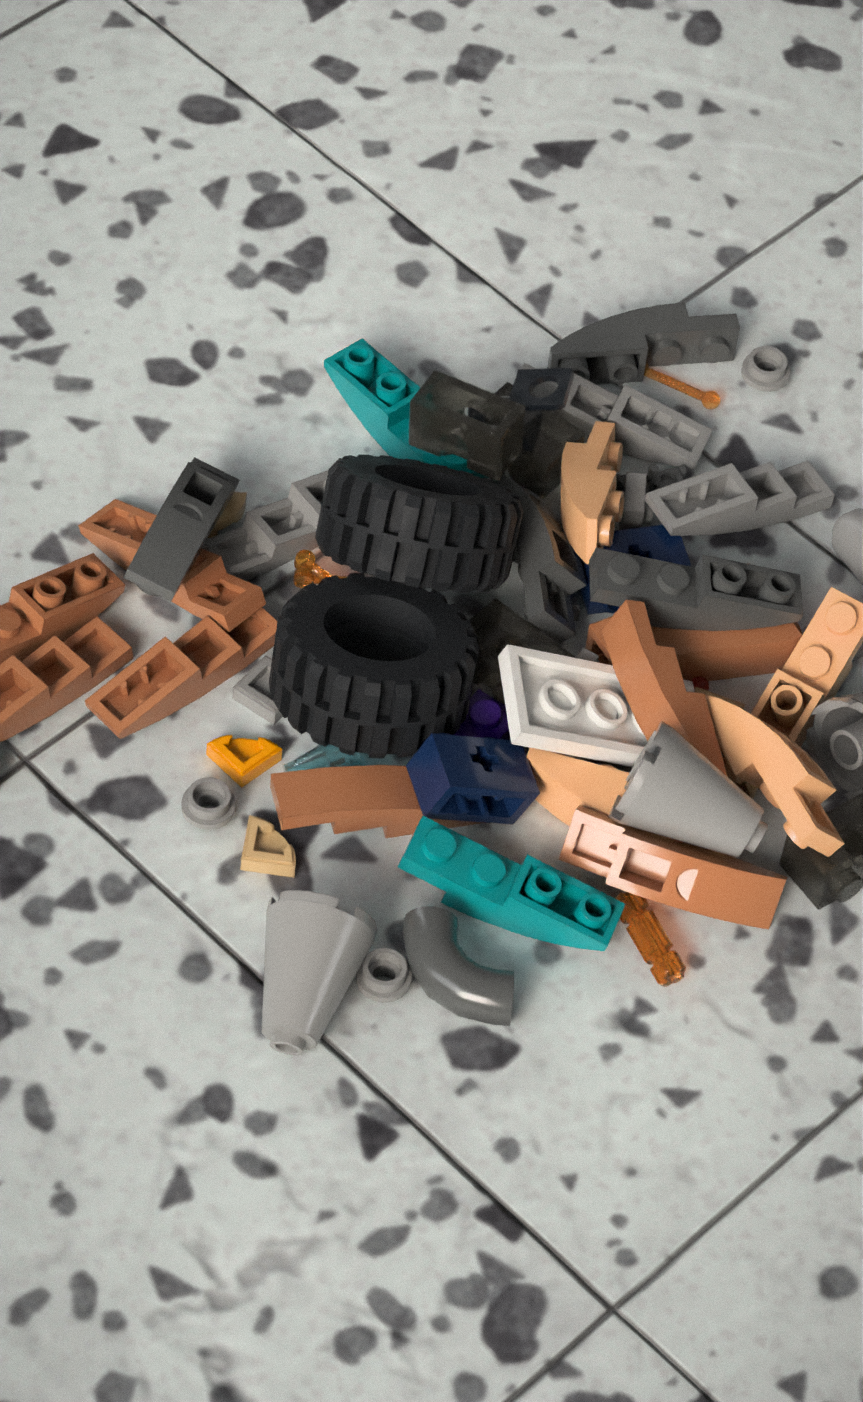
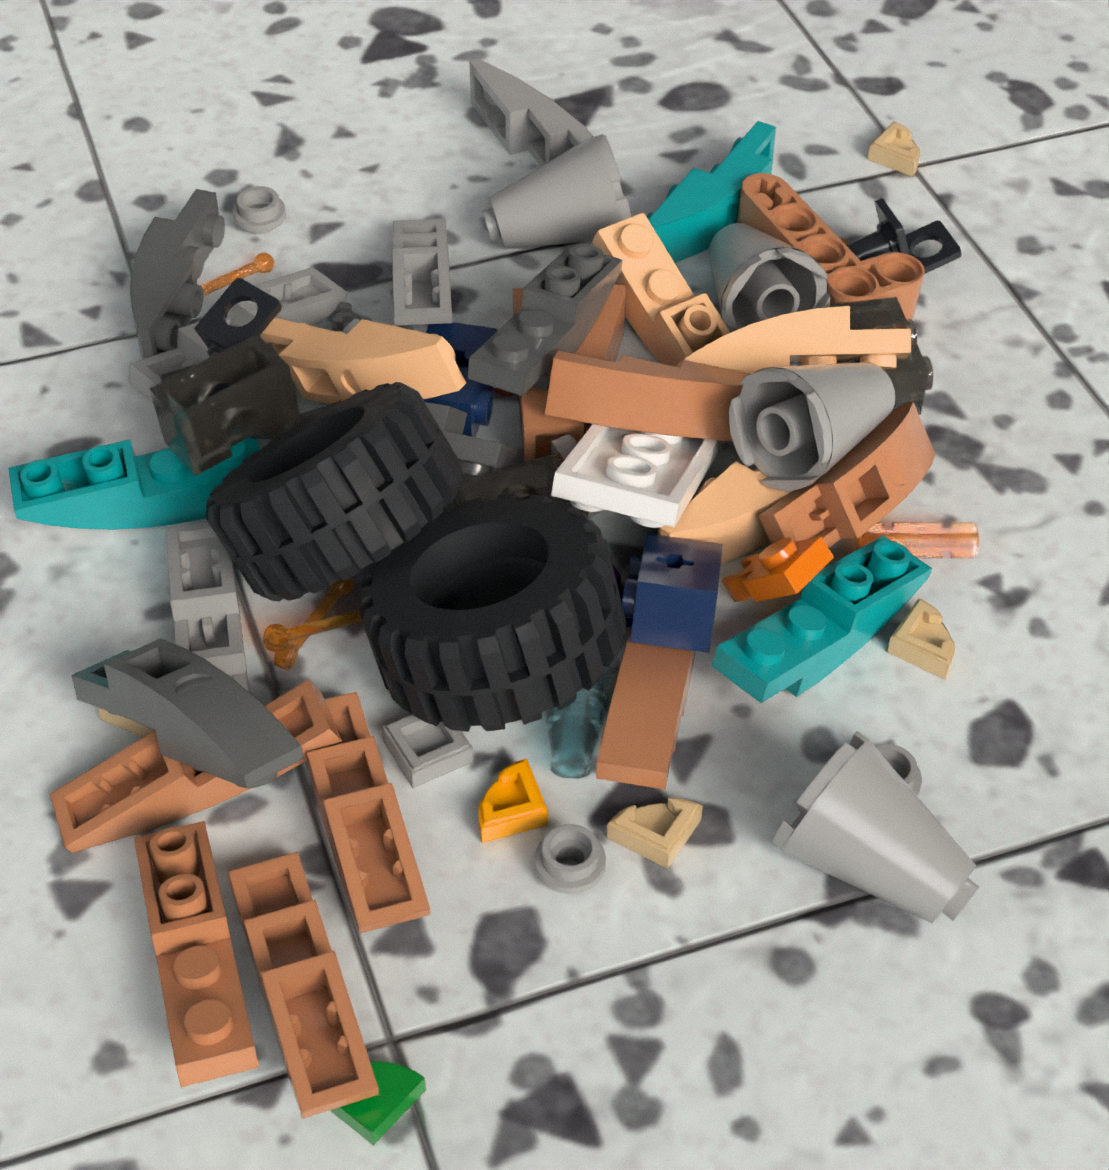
camera: 60 degrees left, 5 degrees down
dark grey cylinder [403,906,514,1026] -> none
none -> orange plate [721,536,834,602]
none -> tan tile [887,598,955,680]

